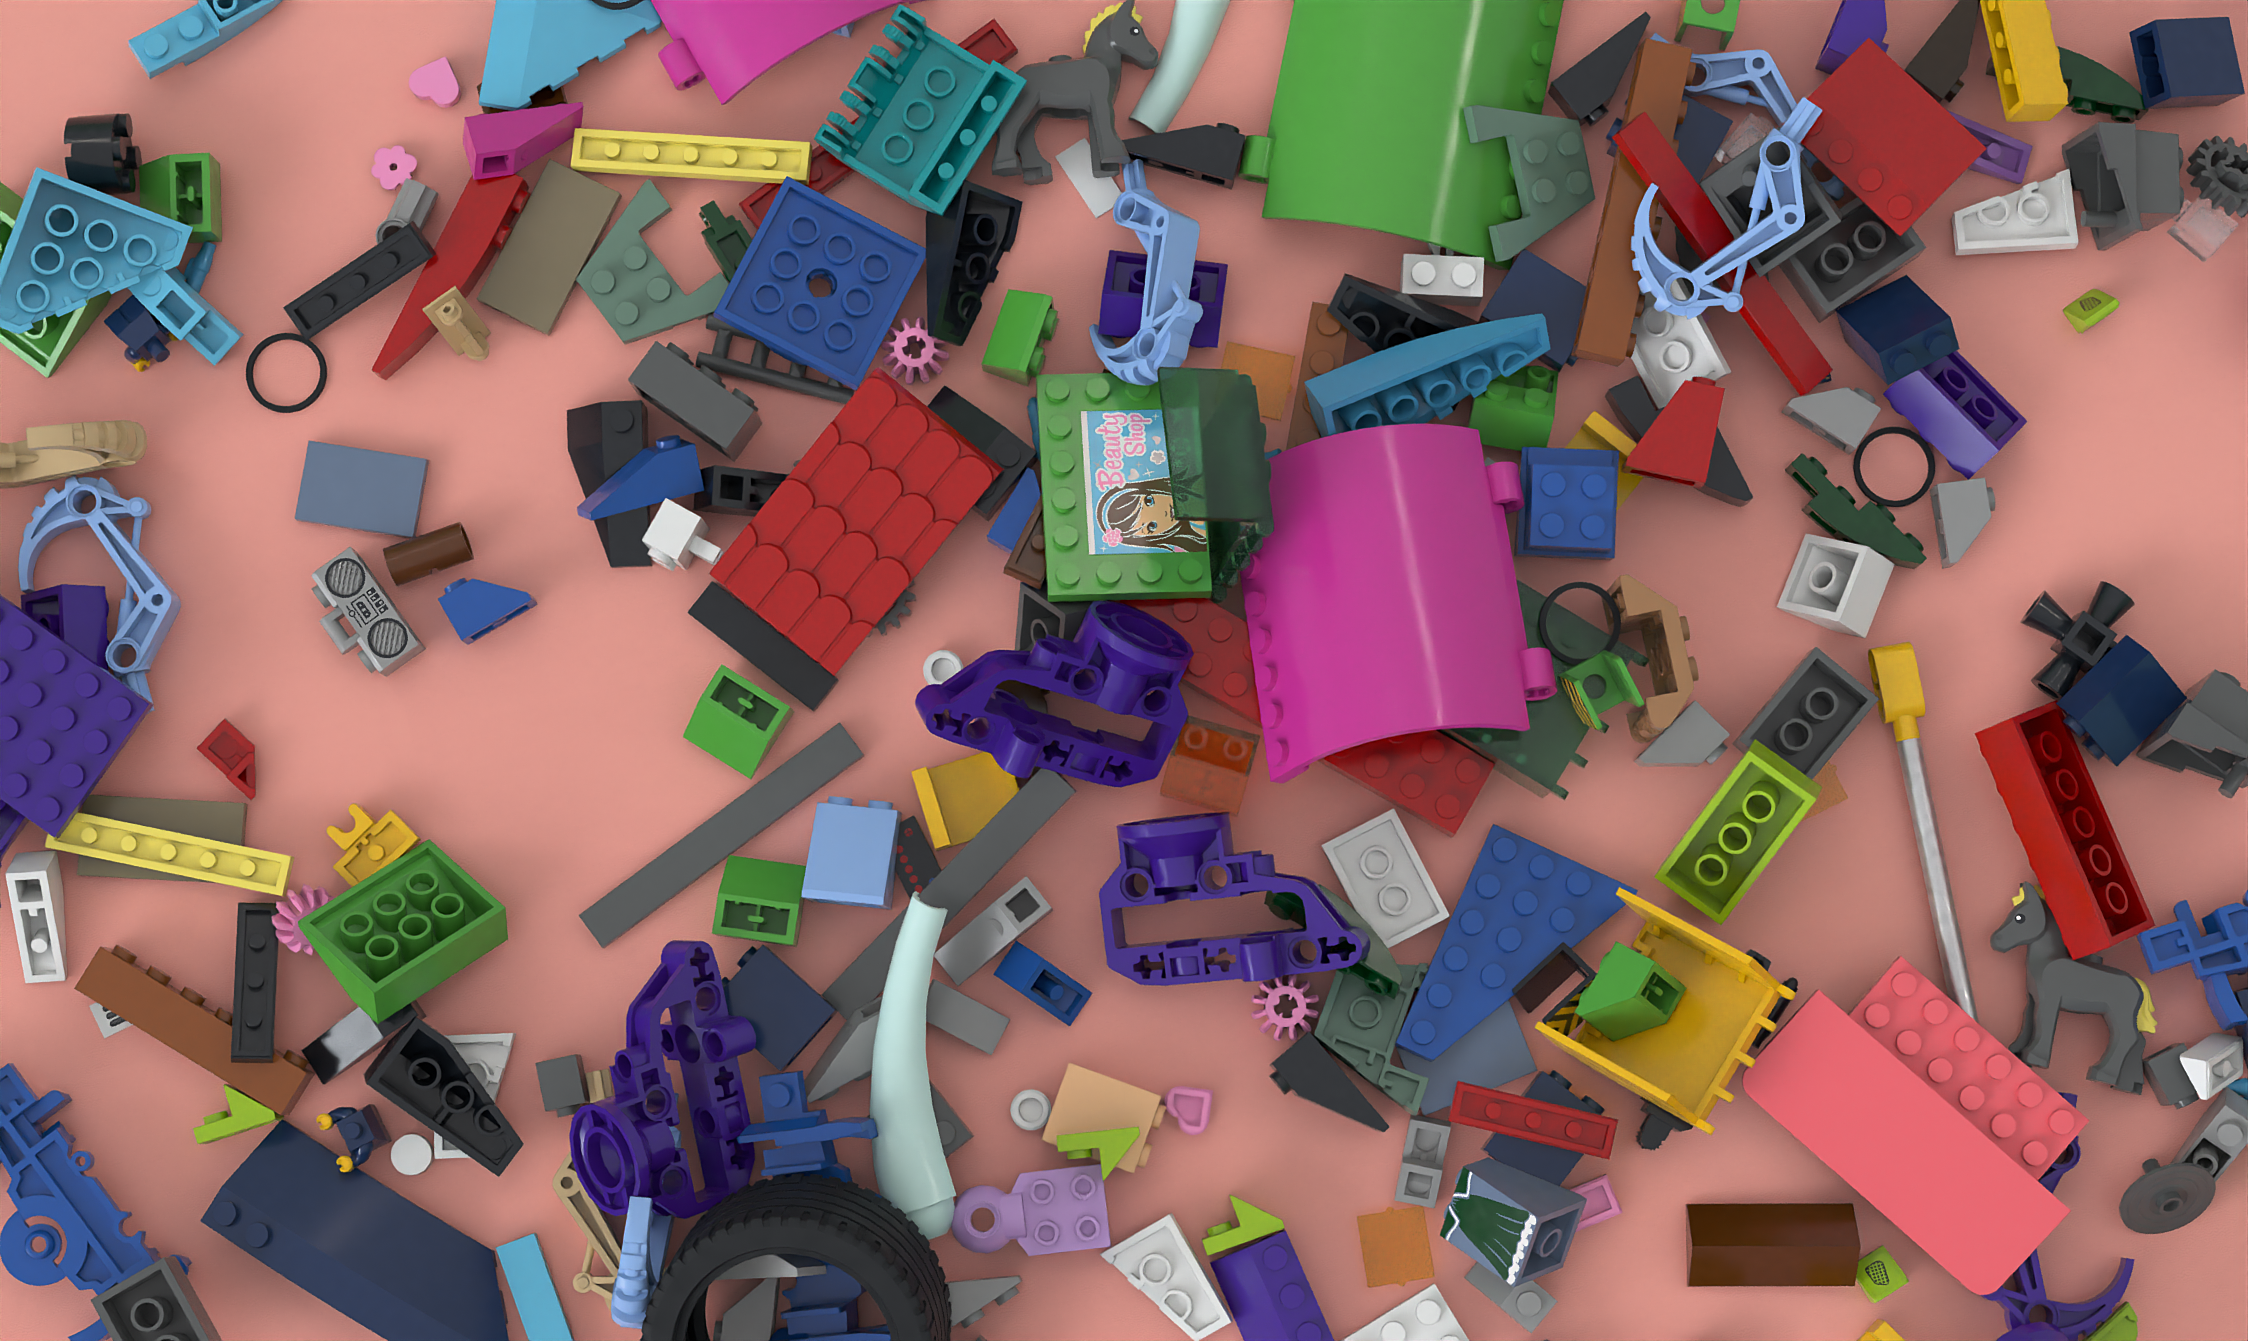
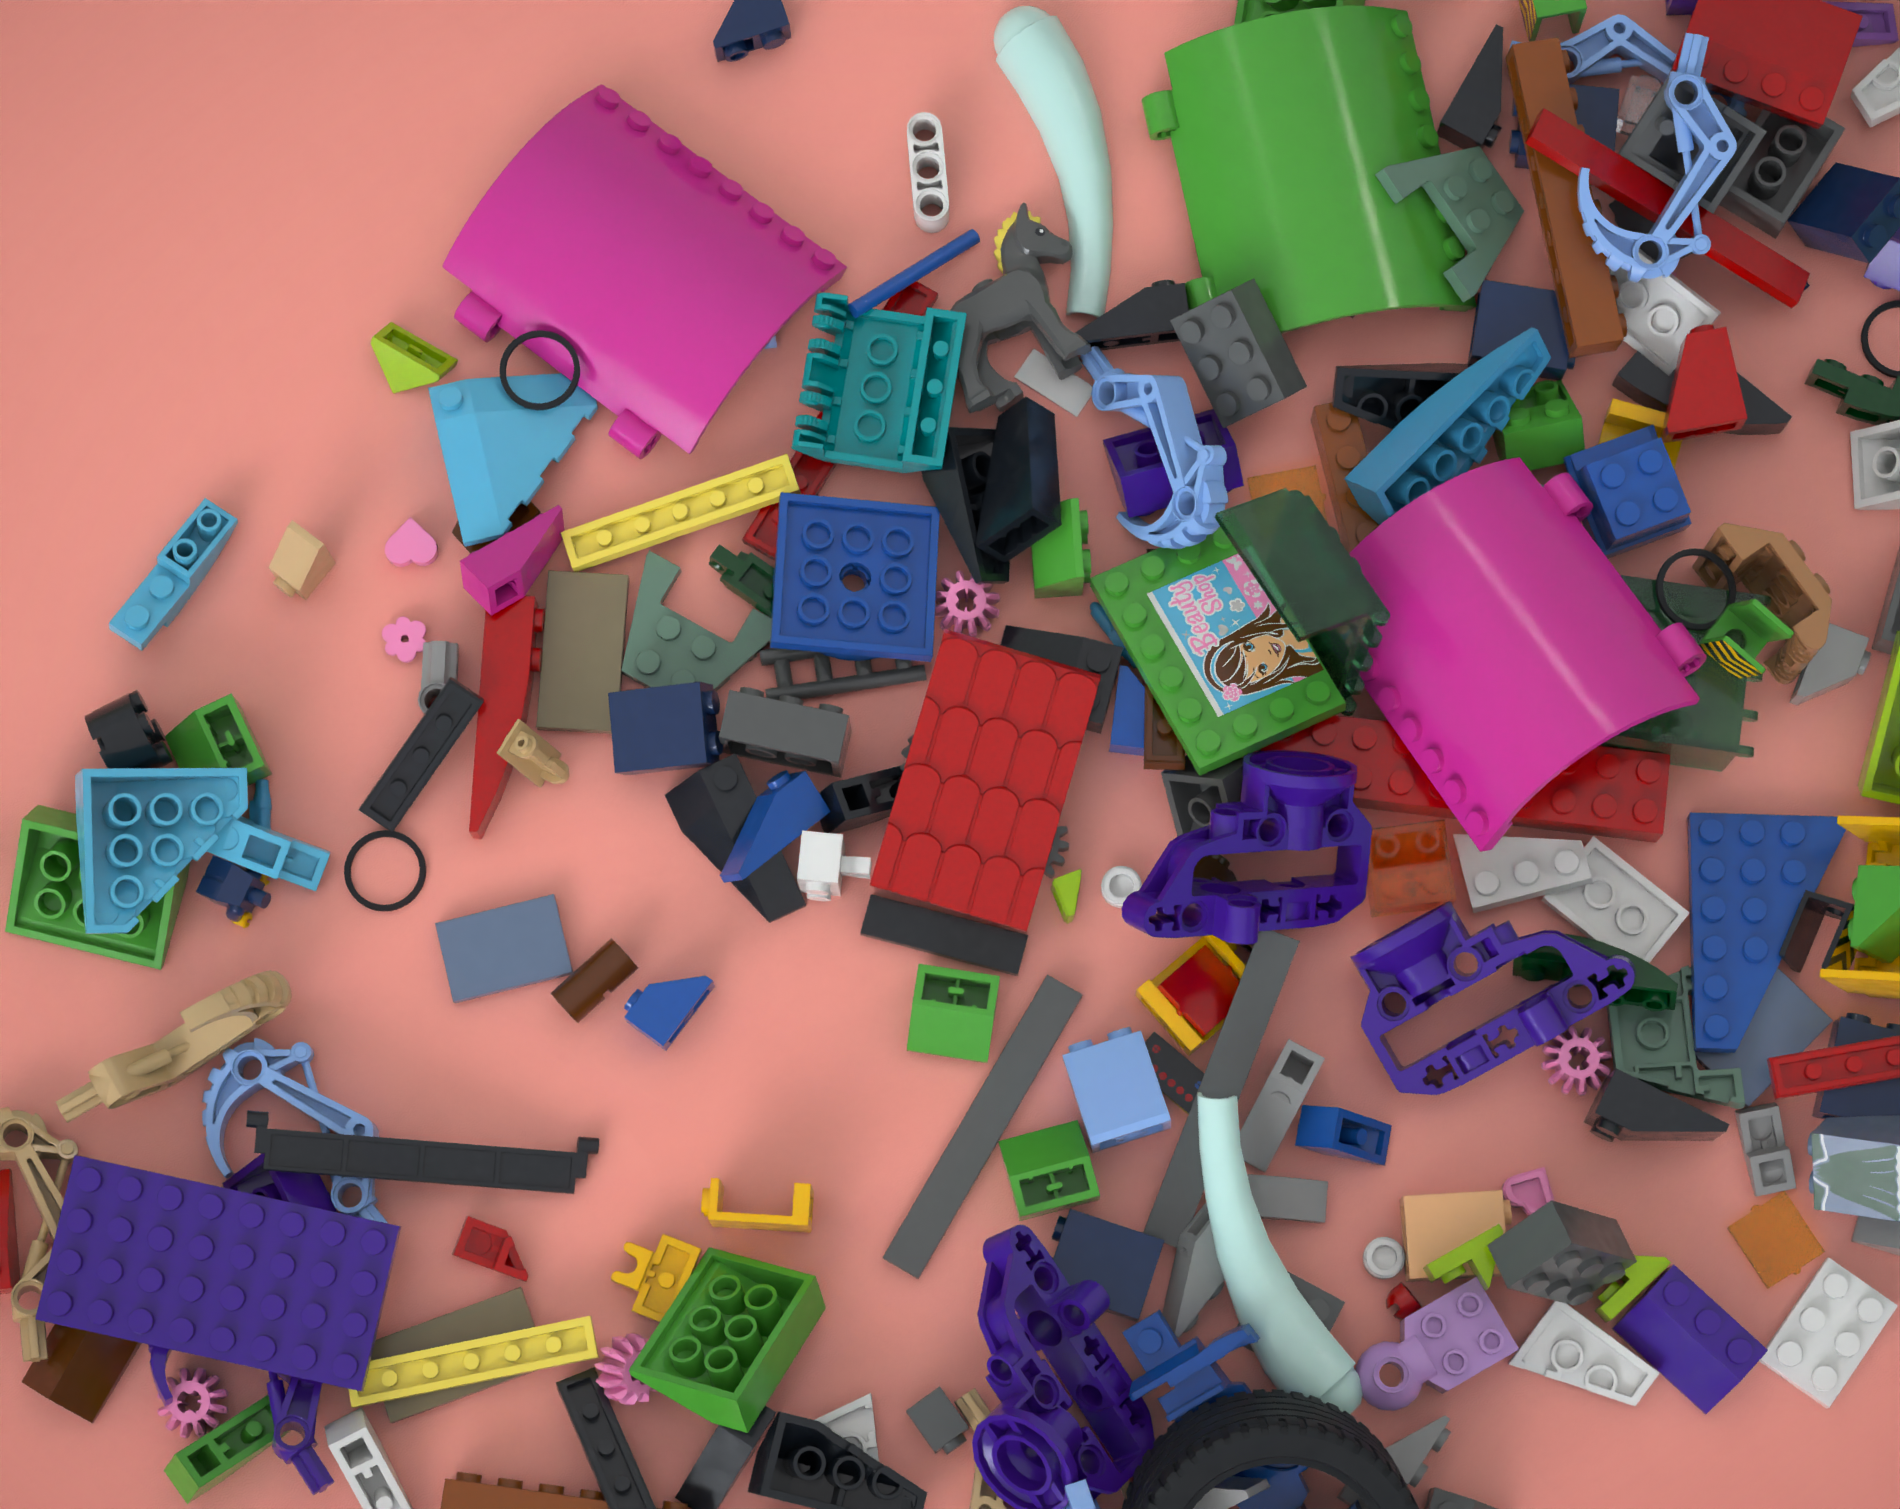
camera: 25 degrees left, 5 degrees down
light grey piece [311,547,426,677] -> none
white brick [1400,243,1484,306] -> none
light grey slope [1782,387,1882,455] -> none
none -> black piece [246,1111,599,1194]
none -> tan slope [268,520,336,600]
none -> dark blue brick [608,682,723,775]
none -> yellow panel [701,1178,814,1233]
none -> blue bar [848,229,980,318]
none -> black slope [976,397,1062,563]
none -> lime slope [1051,869,1082,924]
none -> red piece [1157,945,1240,1037]
none -> dark grey brick [1170,279,1307,428]
none -> red hinge [1386,1282,1422,1319]
none -> white wing [1453,834,1593,913]
none -> dark grey brick [1487,1200,1637,1306]

